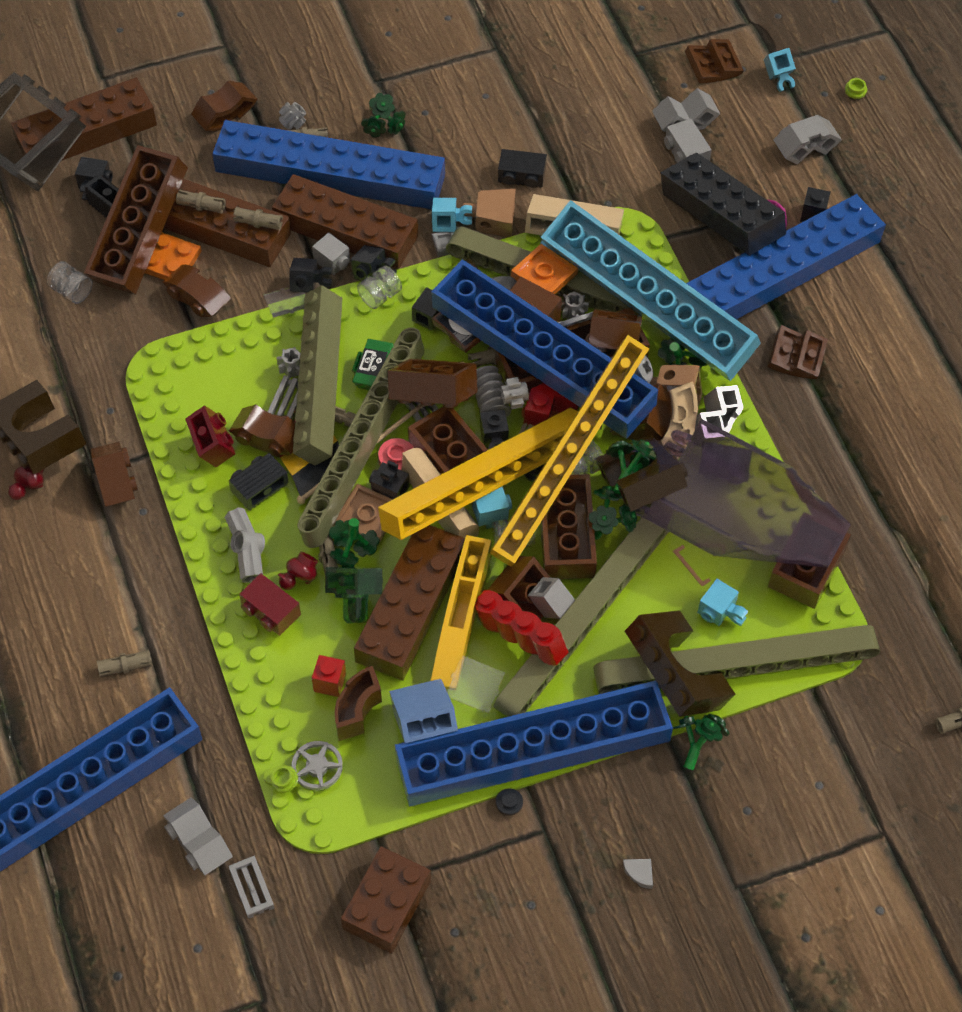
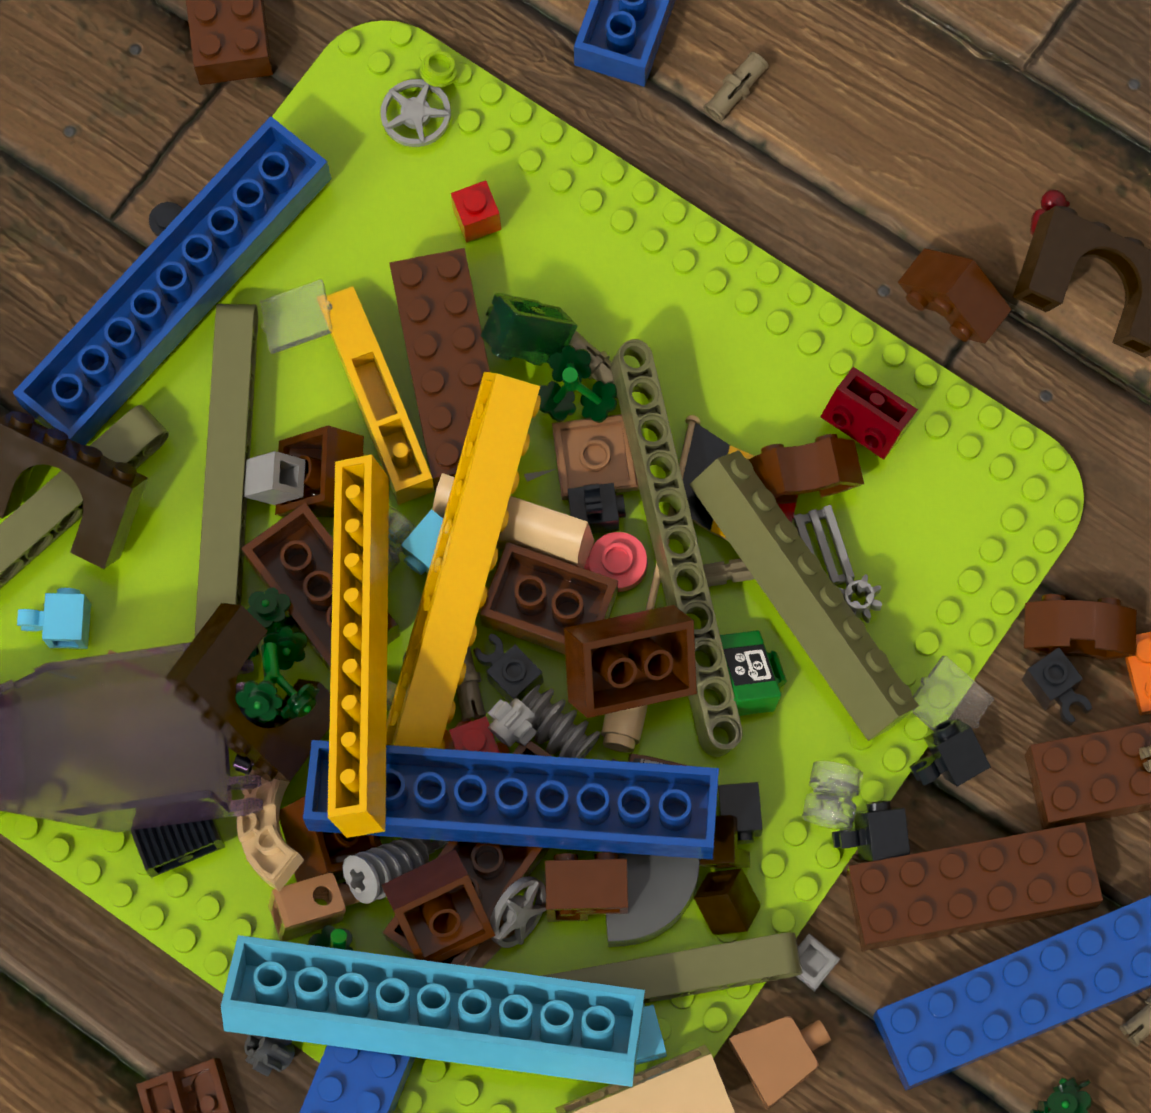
camera: 150 degrees right, 15 degrees up
light grey piece [225,508,265,583] -> none
black brick [228,453,289,510] -> none
dark tan pin [233,207,283,230] -> none
dark red brick [239,573,301,636] -> none
dark red animal [278,551,318,590] -> none
light grey brick [312,233,350,275] -> none
reddish brown brick [335,666,382,741] -> none
medium blue brick [389,679,458,743] -> none
medium azure brick [432,198,472,232] -> none
red brick [475,590,569,666] -> none
orange plate [511,244,578,294] -> none
light grey gear [561,291,589,319] -> none
light grey brick [692,385,743,446] -> none
none -> black brick [1022,647,1092,726]

